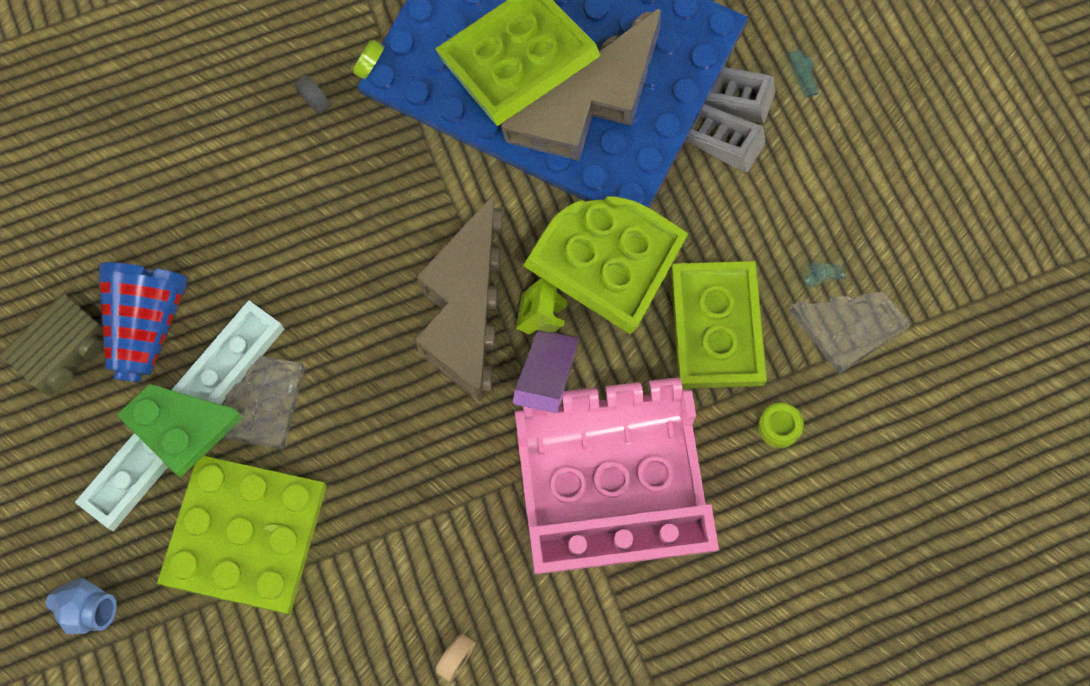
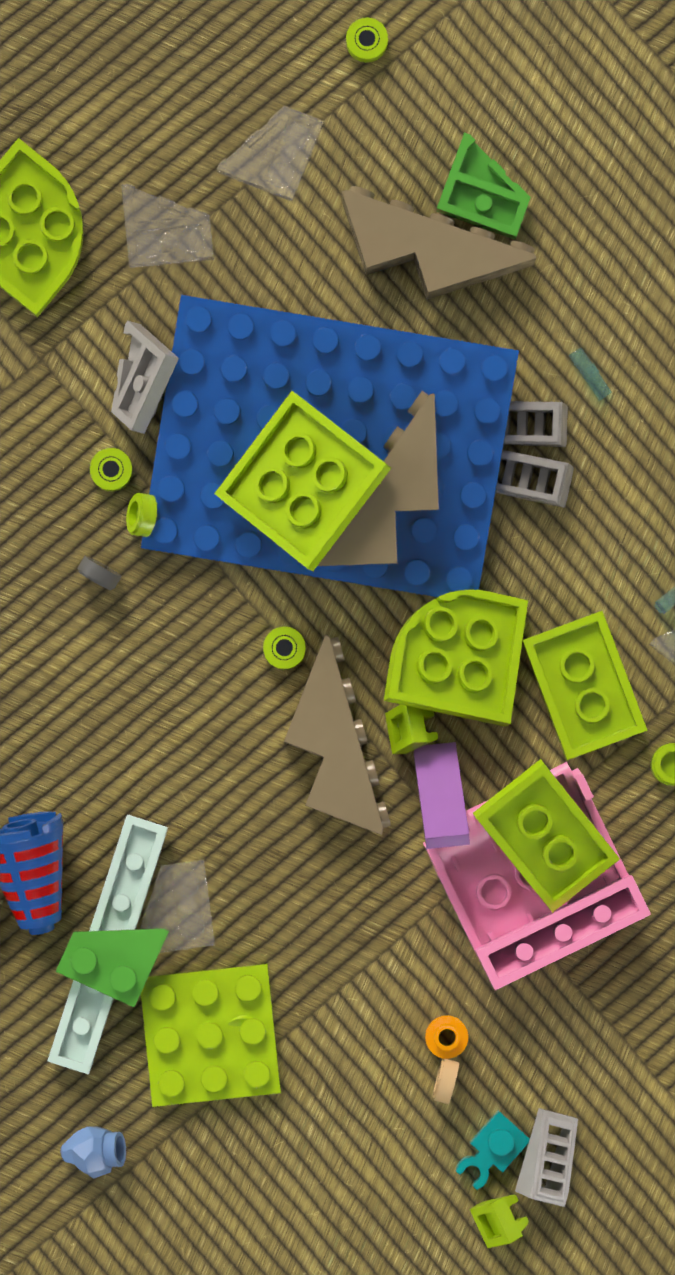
camera: 25 degrees left, 15 degrees up
none -> lime tile [90,448,133,492]
none -> lime tile [263,626,306,670]
none -> light orange plate [425,1015,468,1059]
none -> lime plate [473,759,620,913]

